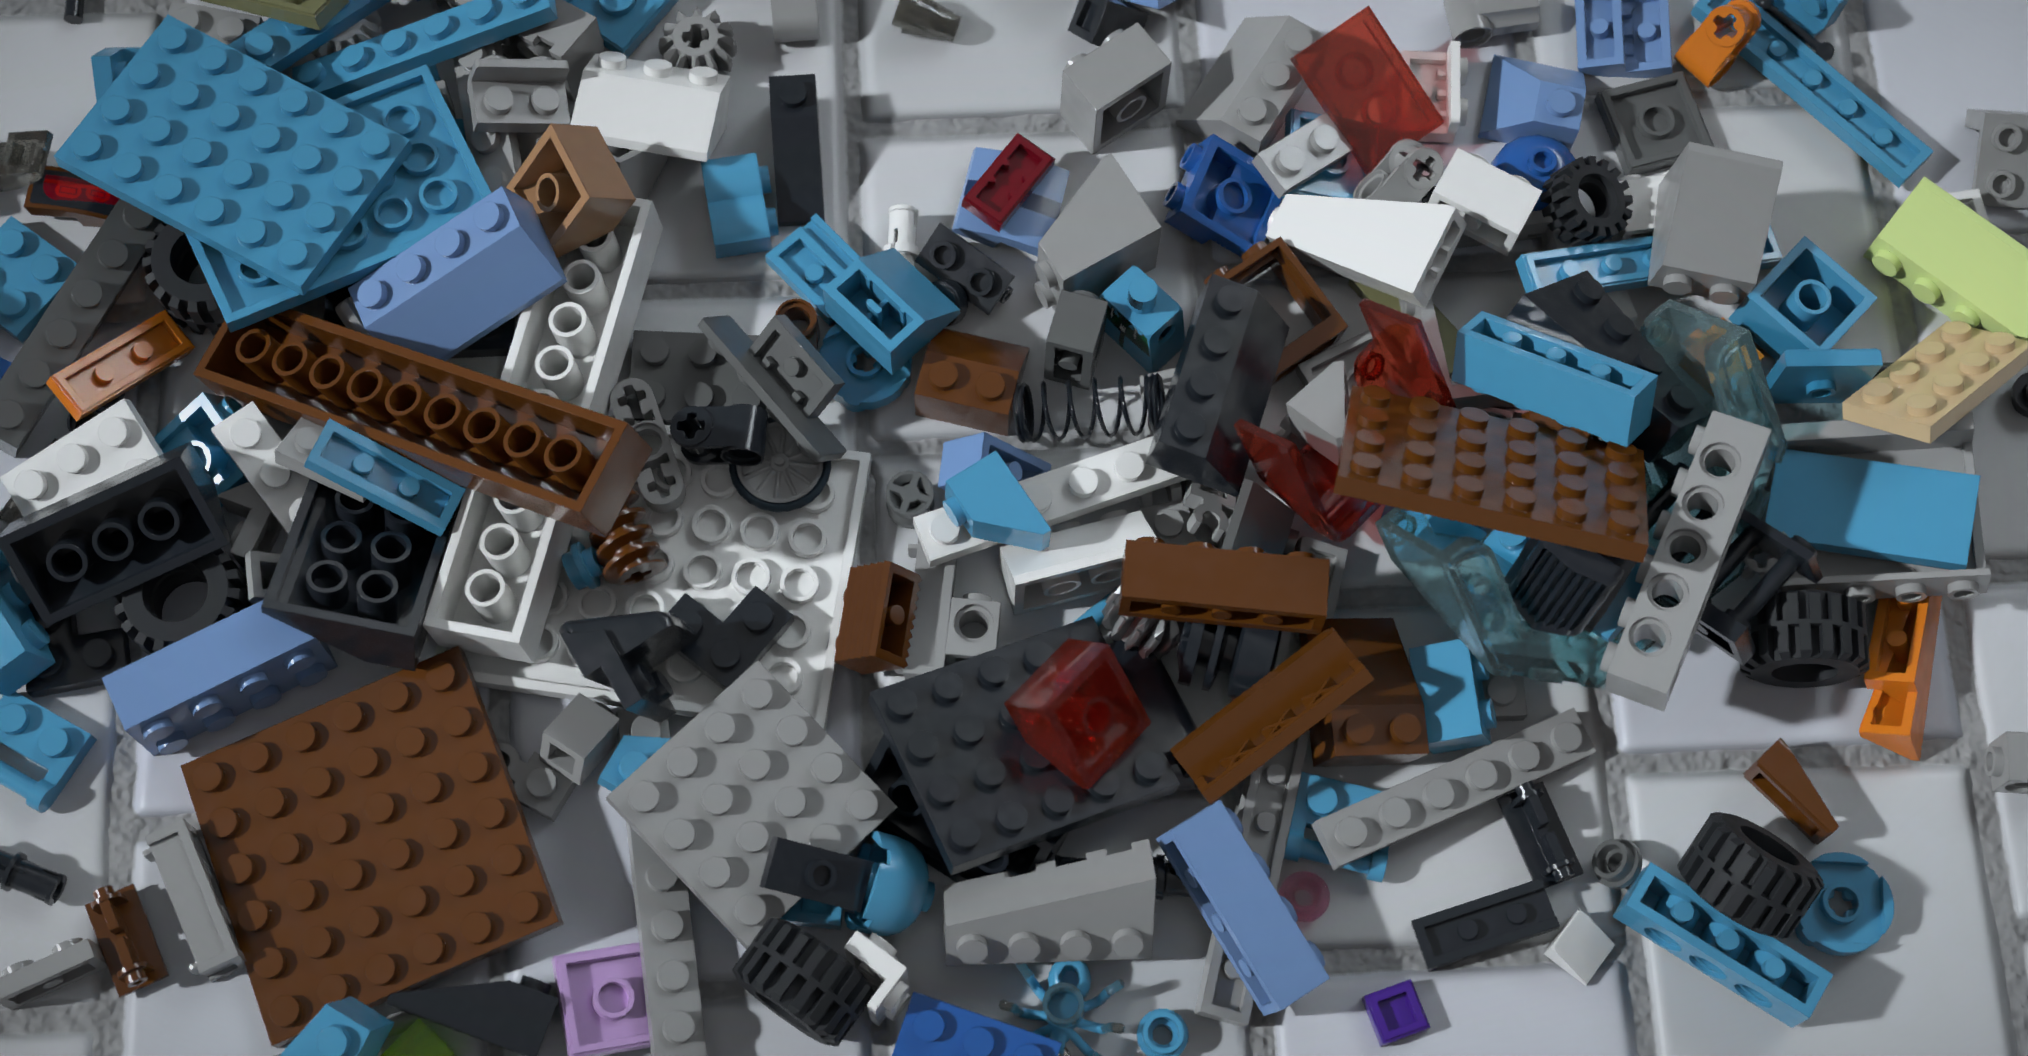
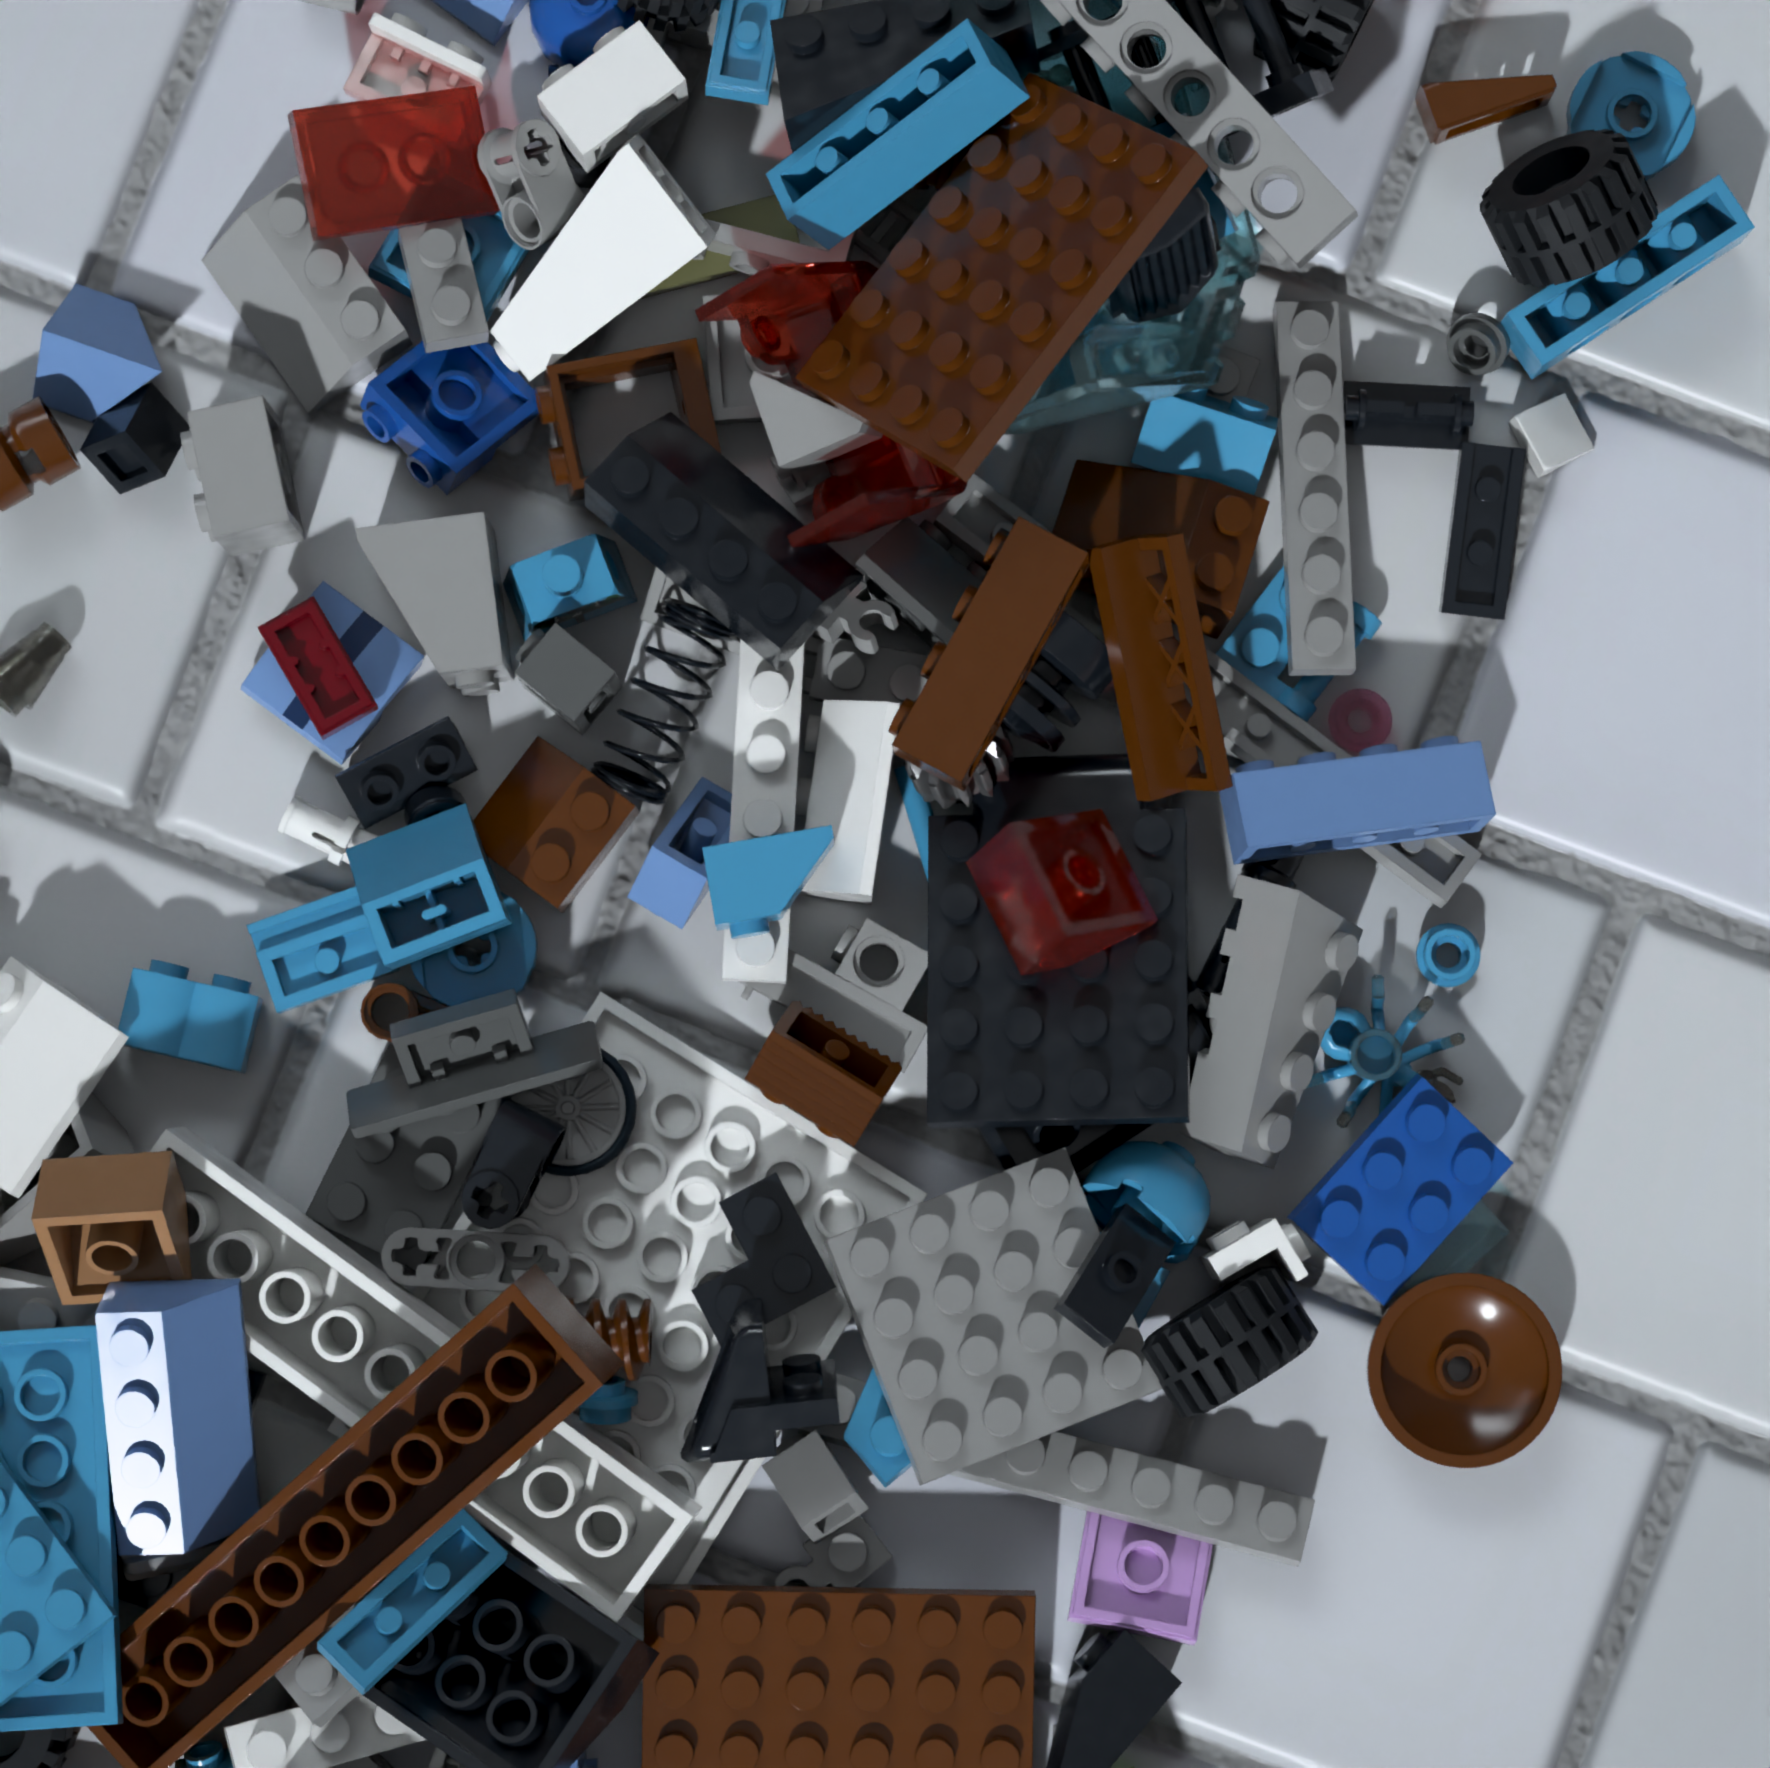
camera: 65 degrees left, 15 degrees up
black slope [769,74,825,227] -> none
dark grey wheel [886,470,935,529] -> none
dark purple tile [1362,979,1431,1047] -> none

